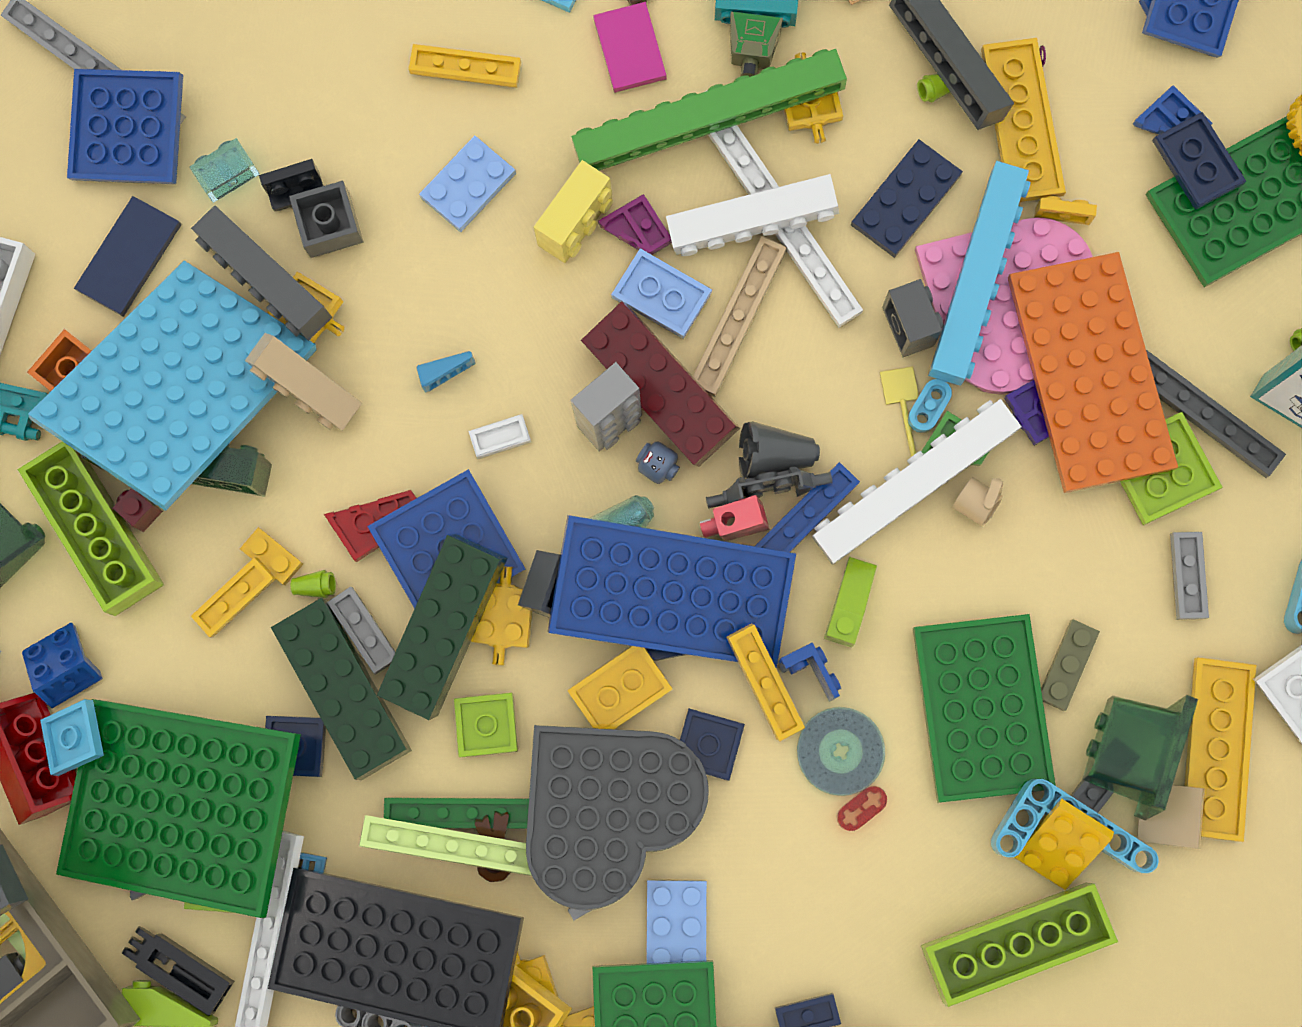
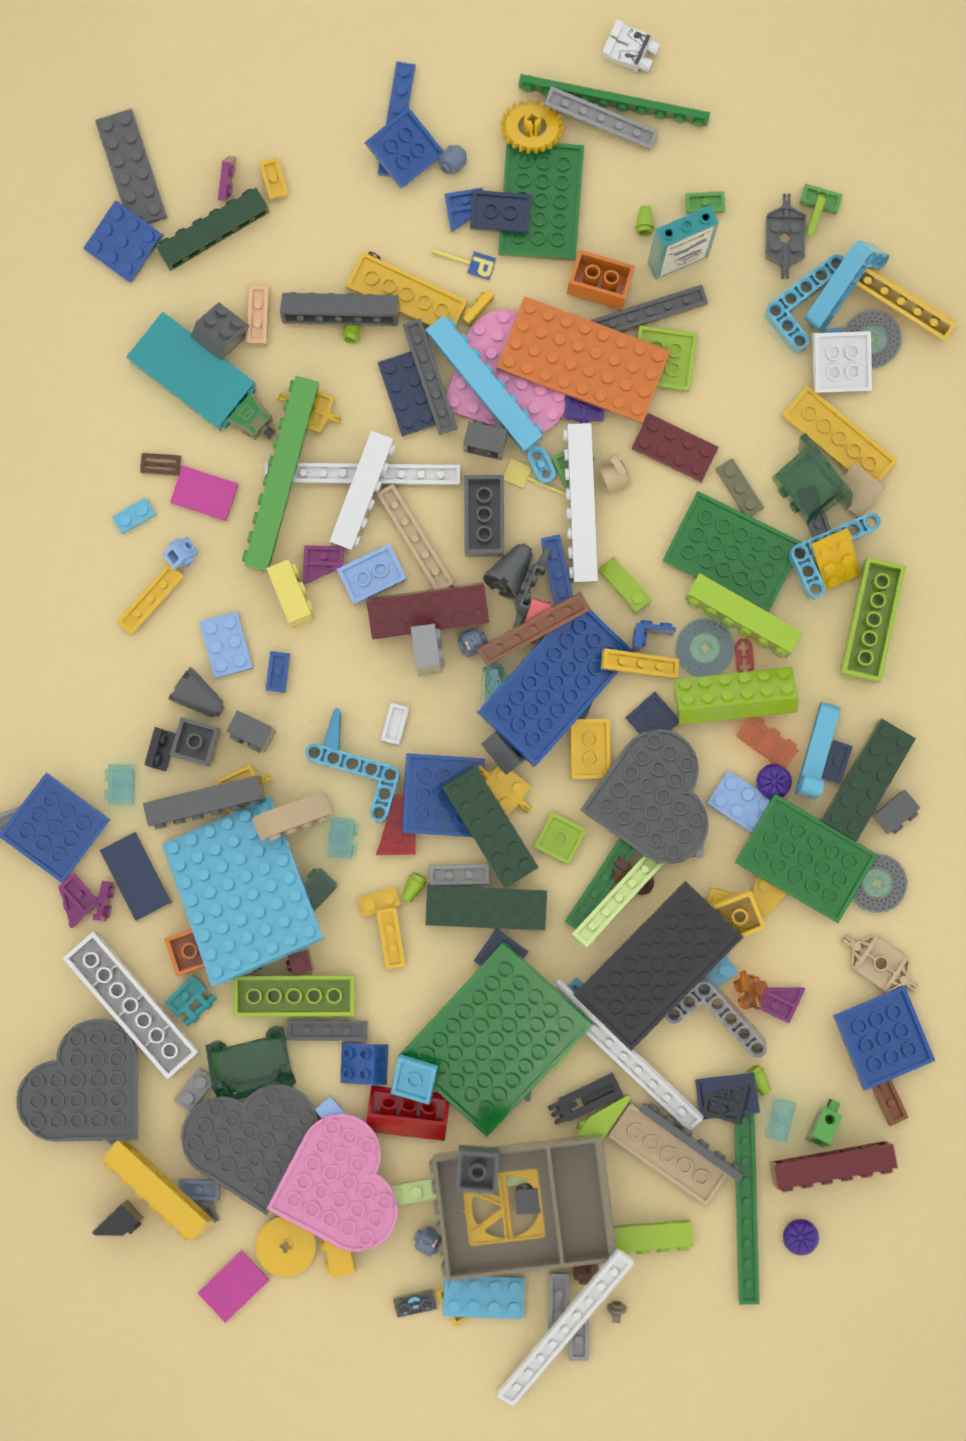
camera: 60 degrees left, 5 degrees up
light grey plate [1170,532,1209,620] -> none
none -> magenta wing [58,873,97,928]
none -> magenta wing [92,881,115,921]
none -> light blue brick [163,537,199,570]
none -> dark grey cone [168,666,225,718]
none -> dark grey brick [227,710,276,753]
none -> blue plate [266,651,290,693]
none -> dark grey plate [287,1020,368,1041]
none -> medium azure beam [305,744,400,822]
none -> clear light blue brick [327,817,359,859]
none -> dark grey plate [402,318,458,436]
none -> piece [430,249,496,280]
none -> sand blue head [439,145,467,174]
none -> dark grey brick [464,475,504,557]
none -> dark orange plate [477,592,591,666]
none -> orange brick [567,250,635,310]
none -> dark red plate [631,413,719,483]
none -> lime brick [674,667,799,725]
none -> lime brick [685,573,803,658]
none -> clear orange brick [735,717,799,769]
none -> dark purple piece [756,764,792,799]
none -> medium azure beam [795,702,841,800]

